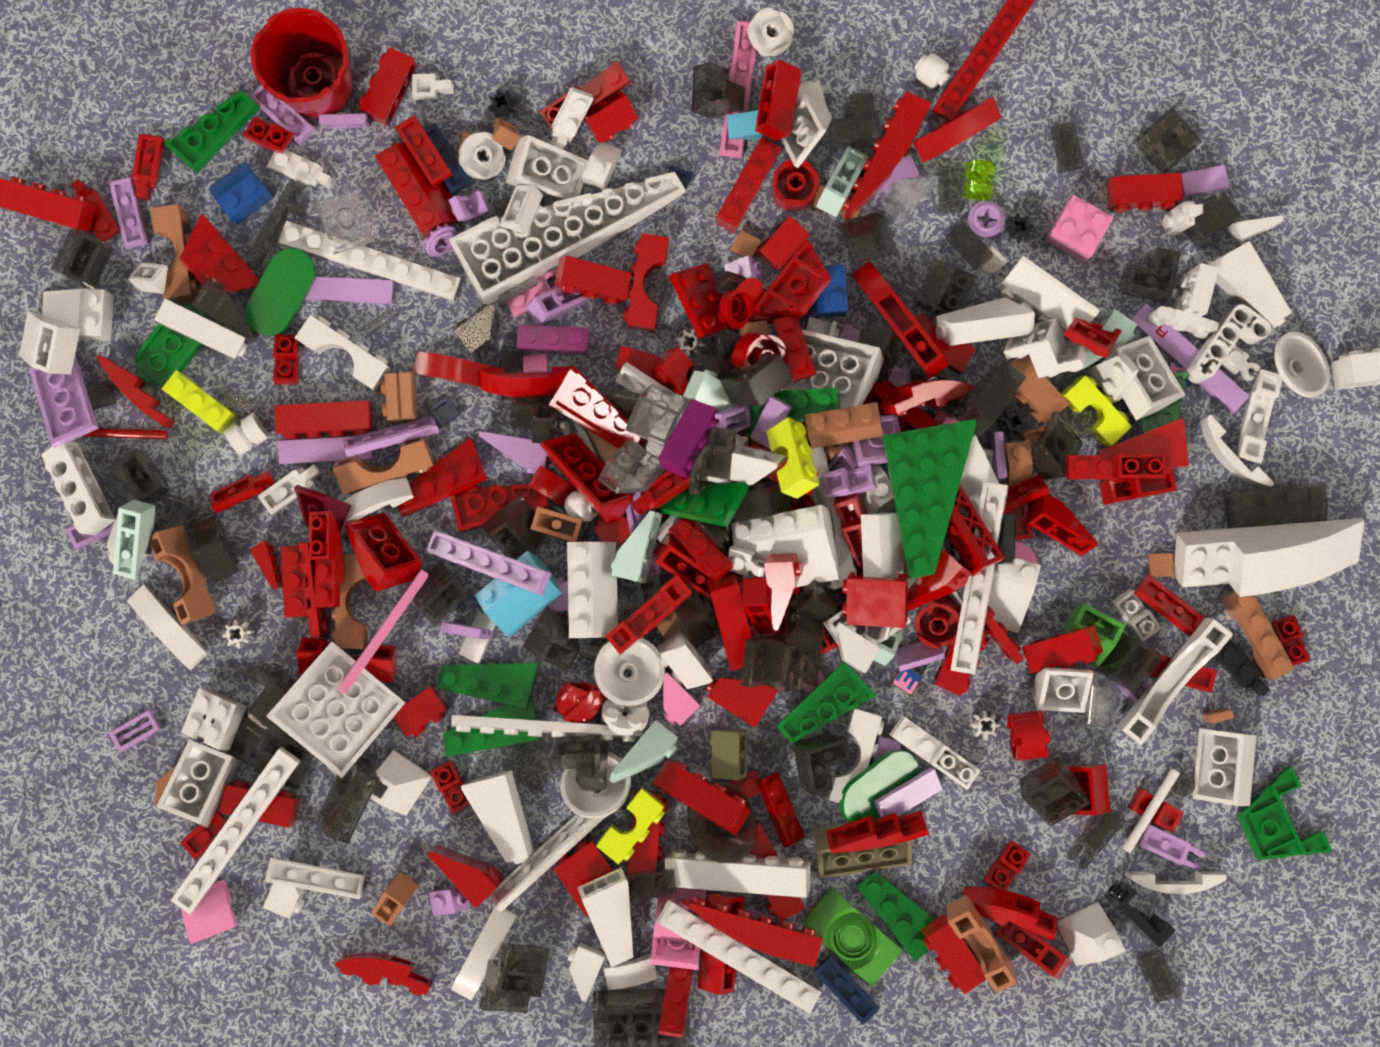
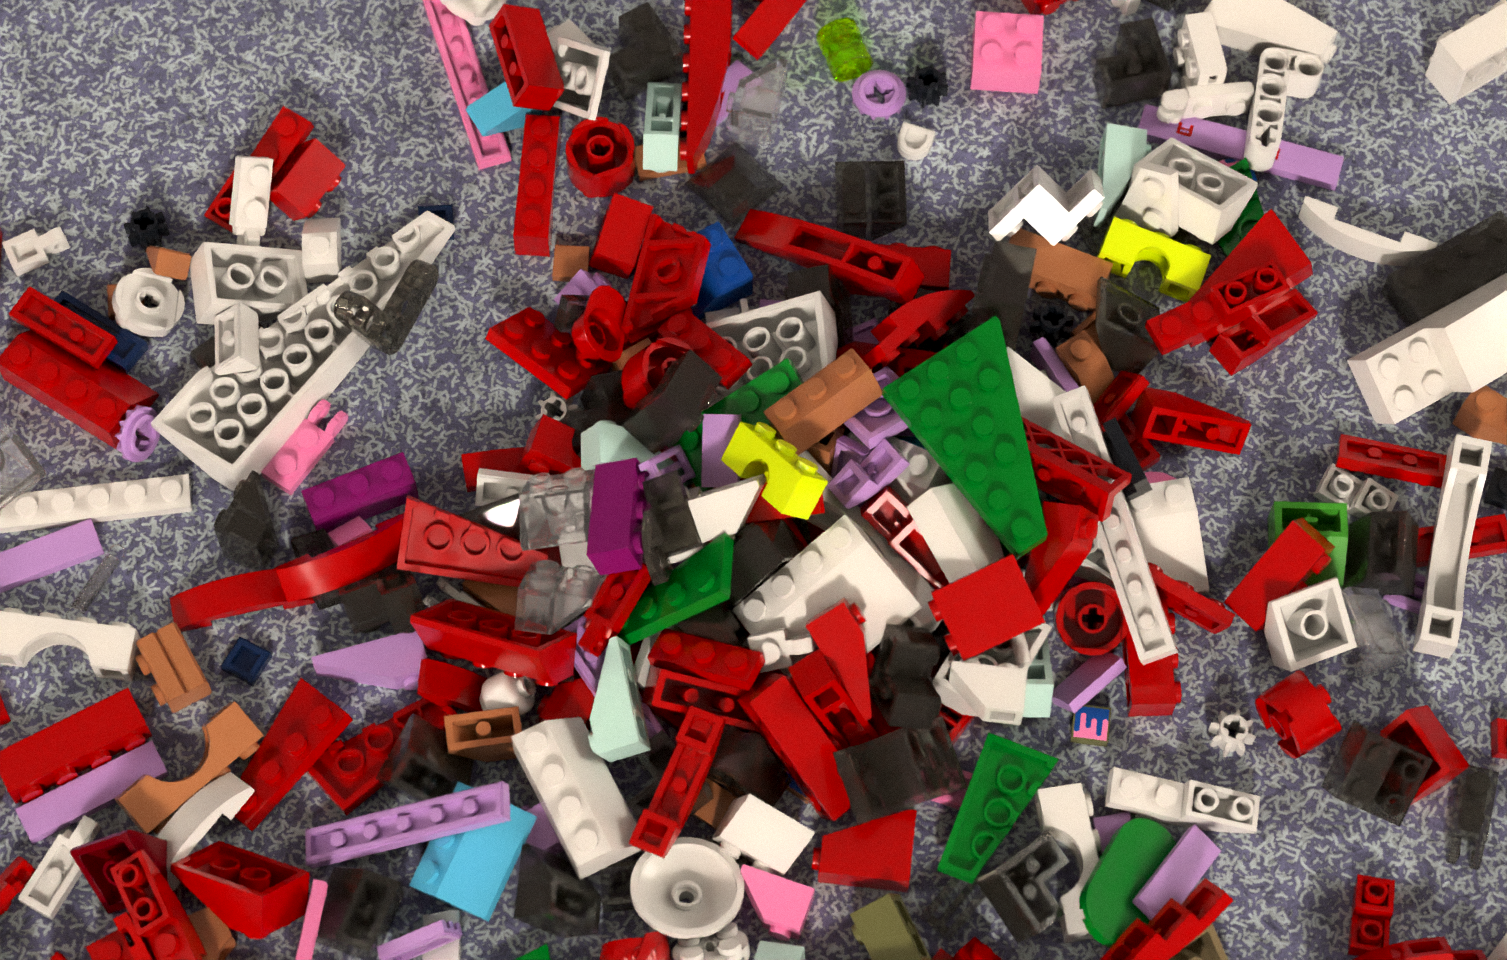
camera: 20 degrees left, 20 degrees down
lavender tile [343,416,439,457] -> none
lavender bracket [449,190,490,221] -> none
clear piece [492,275,544,306] -> none
lavender slope [525,287,590,326] -> none
red brick [554,255,631,305] -> none
red arch [623,233,669,332] -> none
clear smoke brick [691,61,745,119] -> none
white slope [936,297,1035,346] -> none
clear smoke tile [937,166,963,213] -> none
clear smoke tile [946,222,994,271] -> none
white slope [998,256,1100,341] -> none
red wing [1064,318,1122,359] -> none
nougat tile [1148,553,1174,577] -> none
white plate [1221,345,1261,381] -> none
white slope [1237,369,1283,464] -> none
white dish [1274,331,1330,398] -> none
none -> clear smoke beam [334,259,439,355]

